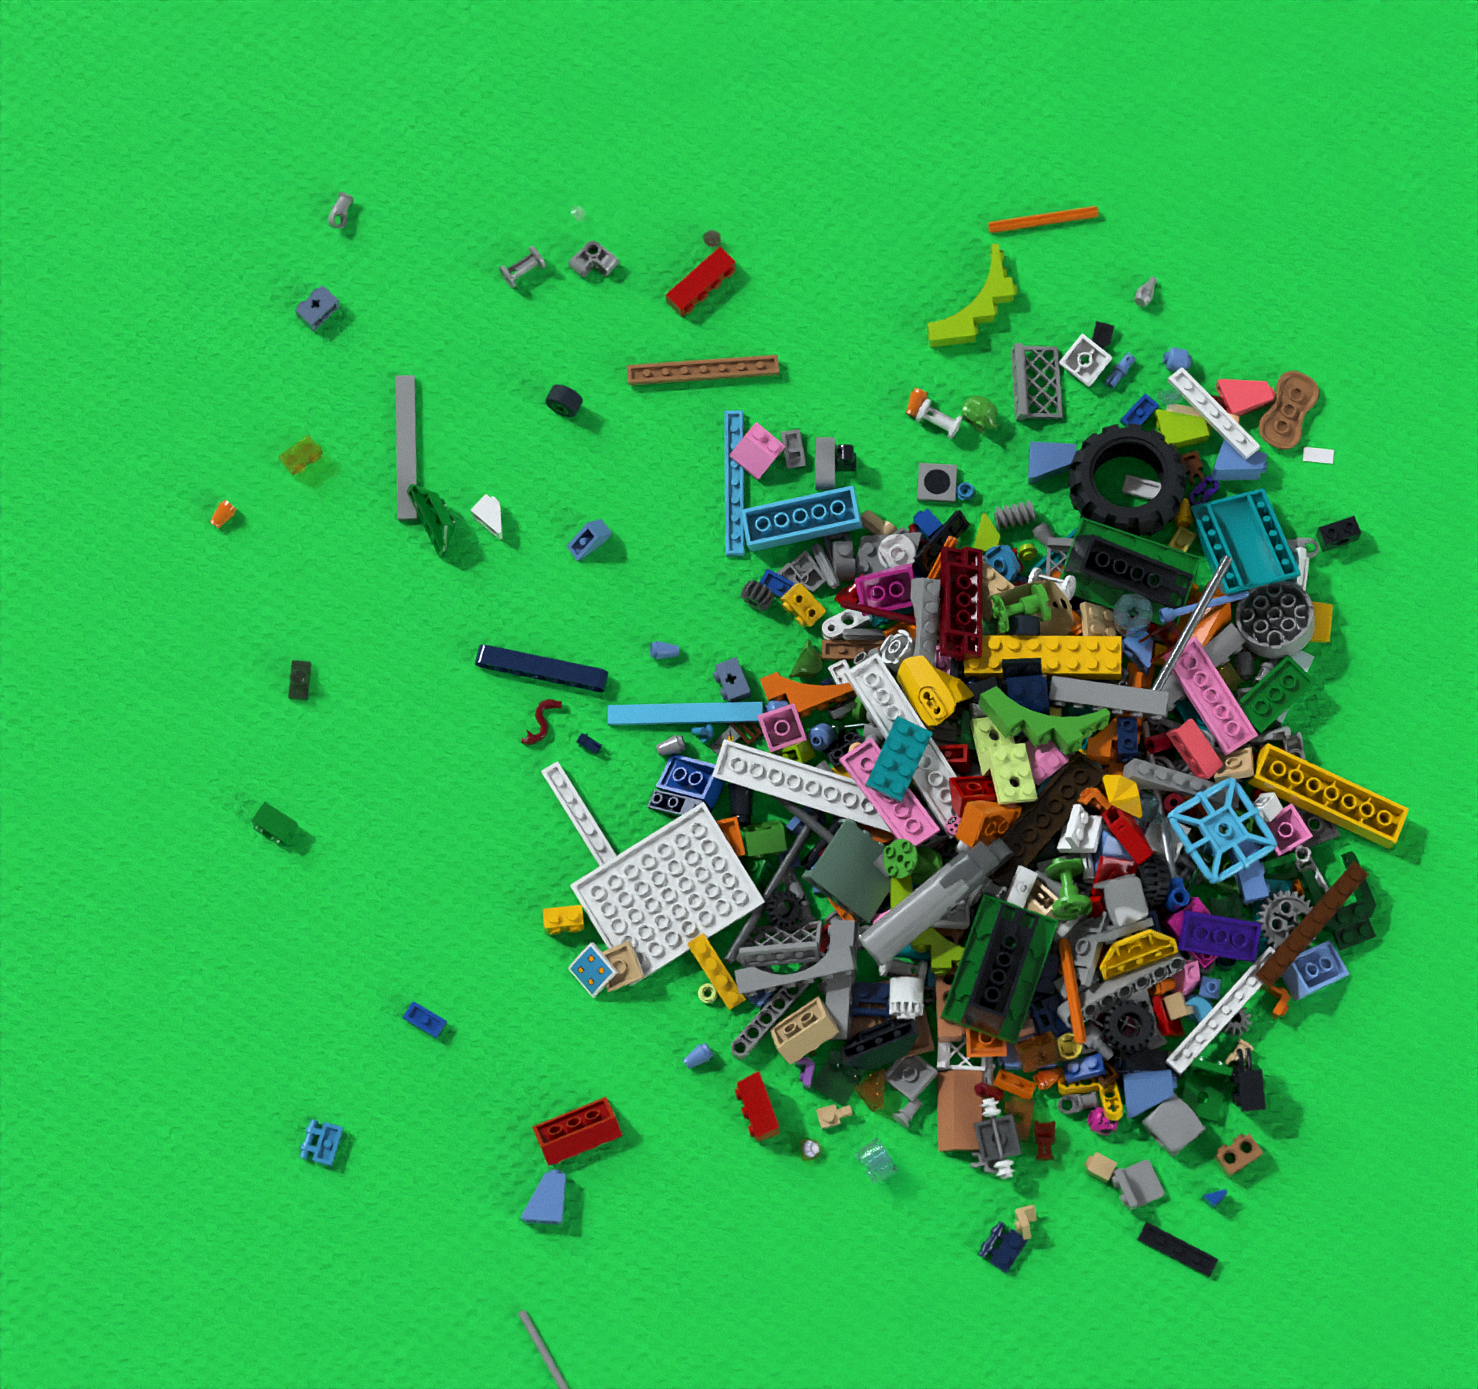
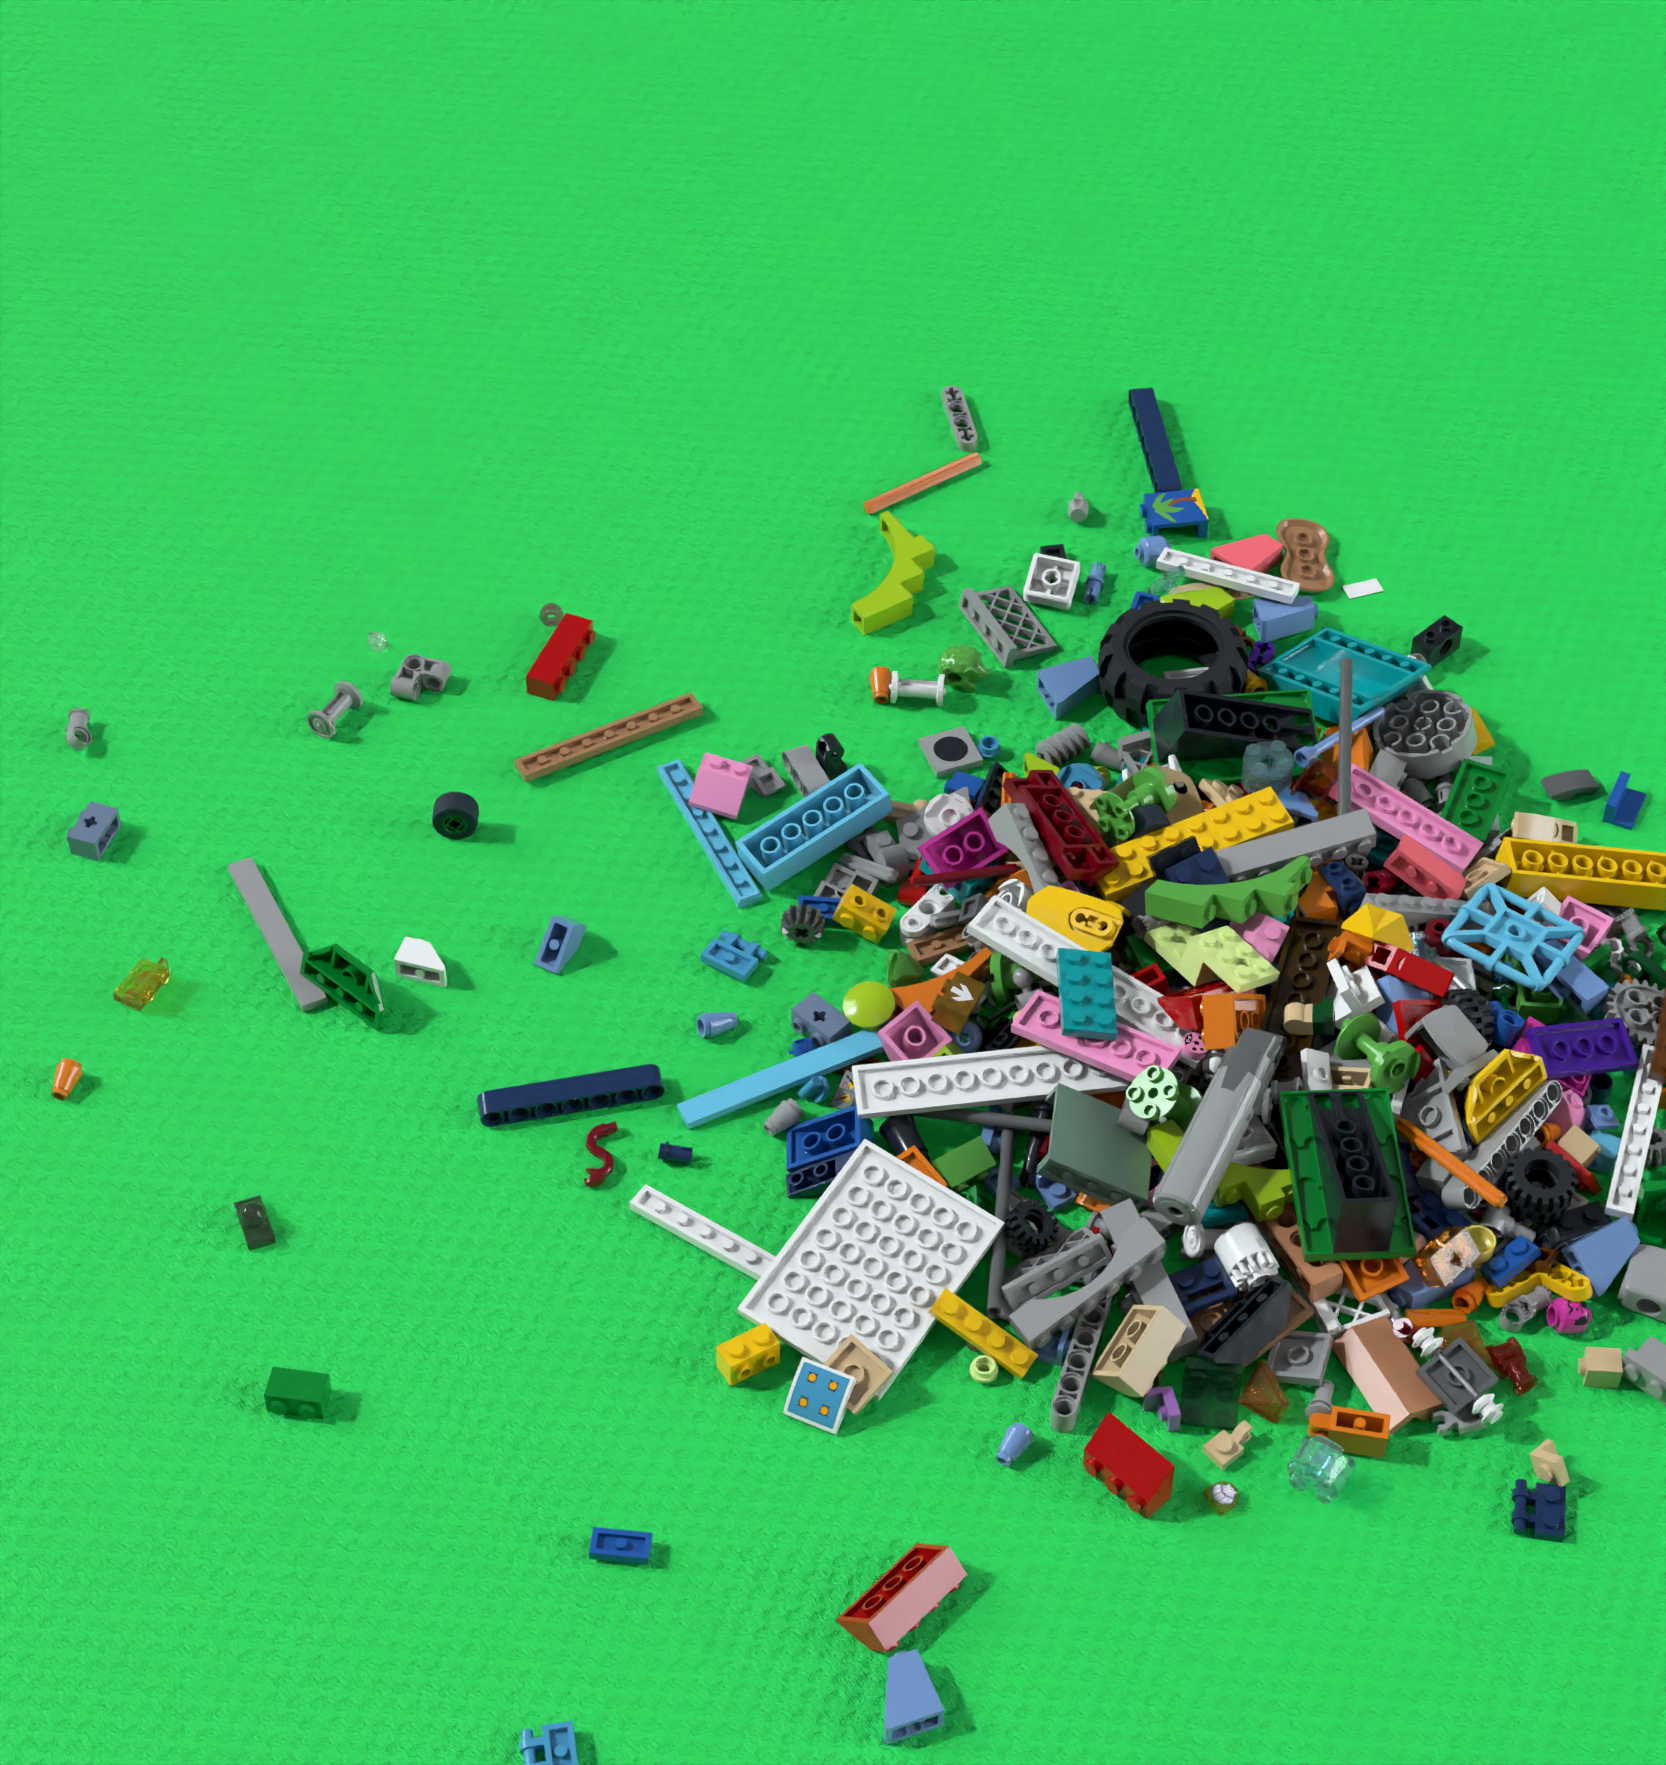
camera: 25 degrees left, 25 degrees down
none -> dark azure plate [700,930,769,983]
none -> blue plate [789,1038,819,1056]
none -> lime dish [843,981,896,1031]
none -> pearl gold brick [931,971,986,1035]
none -> light grey beam [942,386,978,452]
none -> dark grey plate [958,893,988,926]
none -> dark blue beam [1128,387,1182,493]
none -> blue panel [1139,489,1209,538]
none -> leg [1284,999,1335,1035]
none -> brick [1308,1406,1391,1458]
none -> tan slope [1511,812,1578,844]
none -> dark grey slope [1540,770,1599,800]
none -> blue panel [1602,771,1647,830]
none -> light grey connector [1614,907,1655,957]

